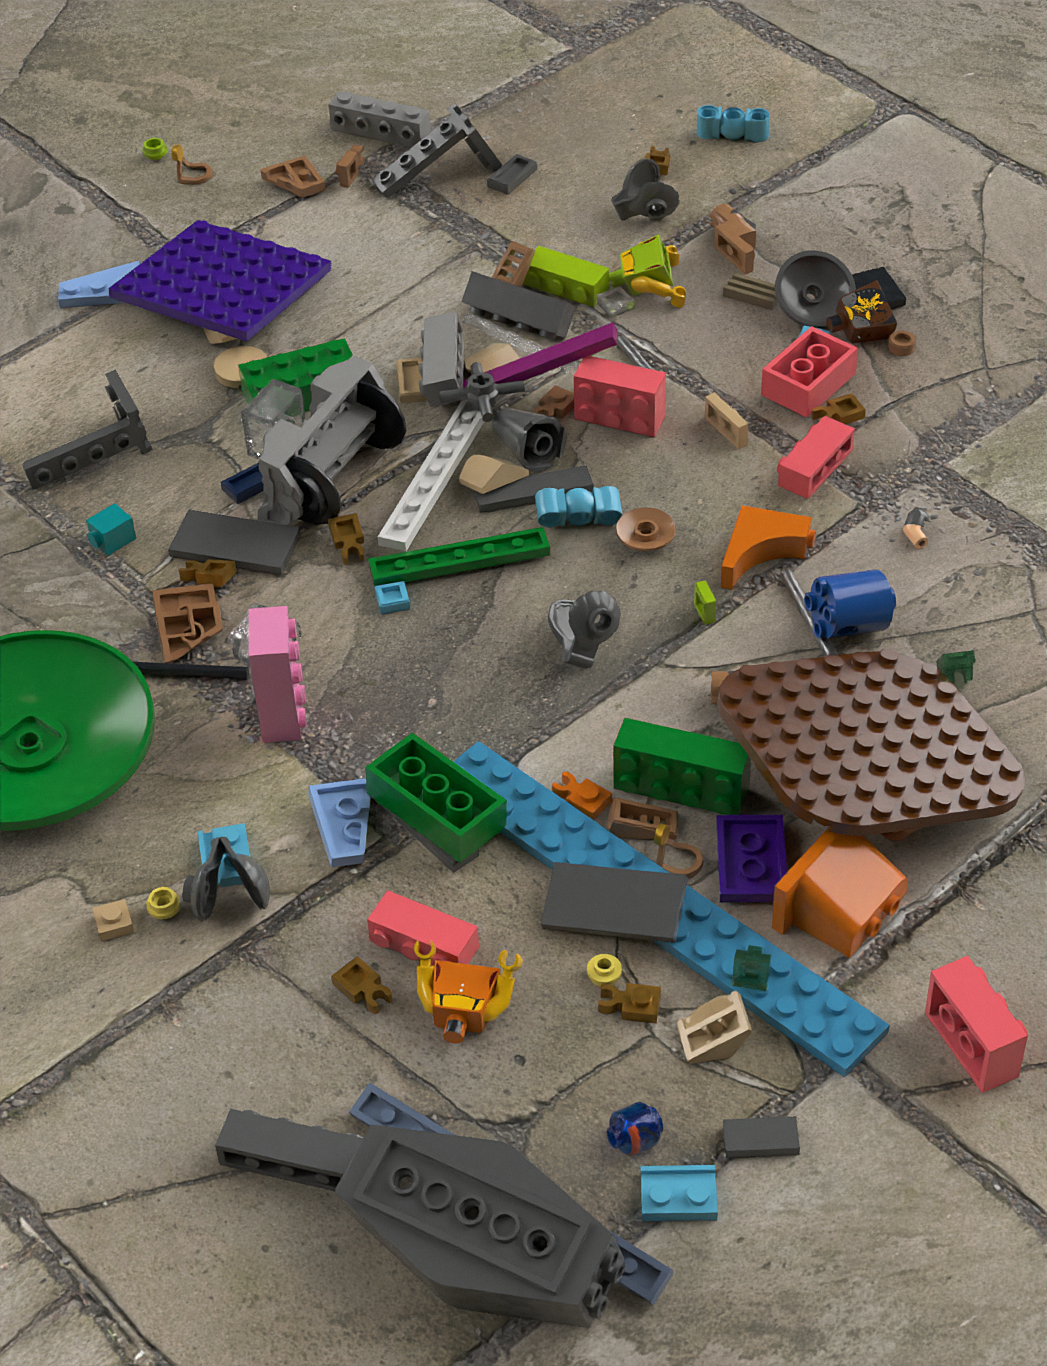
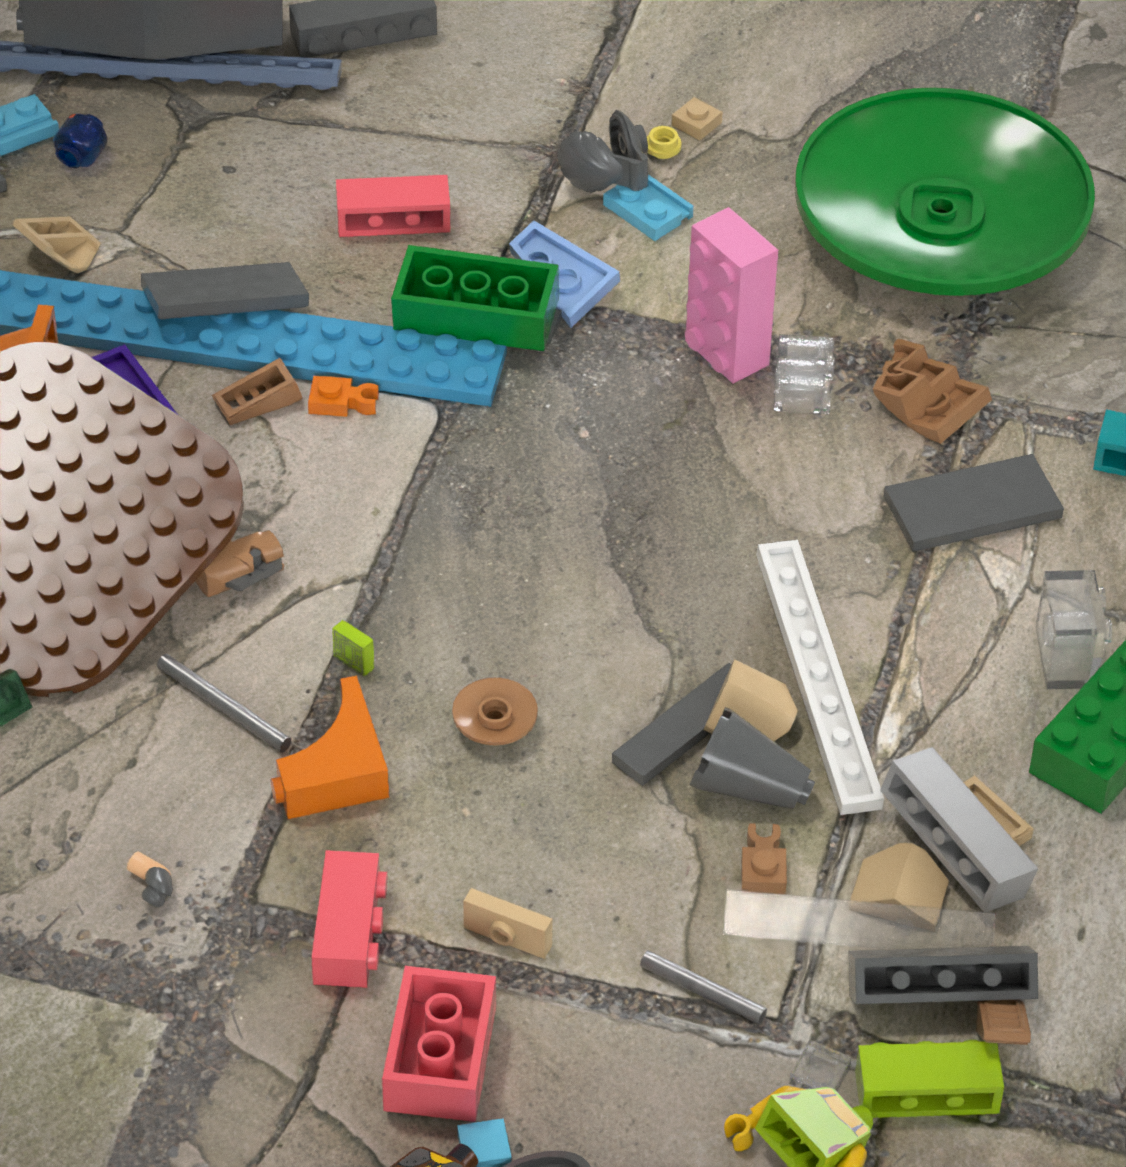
camera: 145 degrees right, 0 degrees up
black bar [133,662,249,679] -> none
pearl gold plate [178,559,237,587] -> none
dark blue tile [221,462,264,505] -> none
light grey piece [257,355,407,525] -> none
pearl gold plate [328,513,364,565] -> none
pearl gold plate [331,956,393,1015] -> none
green plate [368,527,551,586] -> none
medium azure tile [374,581,410,615] -> none
torso [414,940,522,1044] -> none
dark grey bar [439,362,525,422] -> none
magenta tile [463,322,618,388] -> none
medium azure piece [535,486,622,527] -> none
dark grey animal [548,591,621,669] -> none
coral brick [573,356,666,437] -> none
light yellow plate [587,954,622,987] -> none
pearl gold plate [598,983,661,1023] -> none
green brick [613,718,751,815] -> none
medium nougat piece [654,823,704,878] -> none
clear green tile [732,945,771,991] -> none
blue cylinder [804,569,896,639] -> none
pearl gold plate [811,393,866,424] -> none

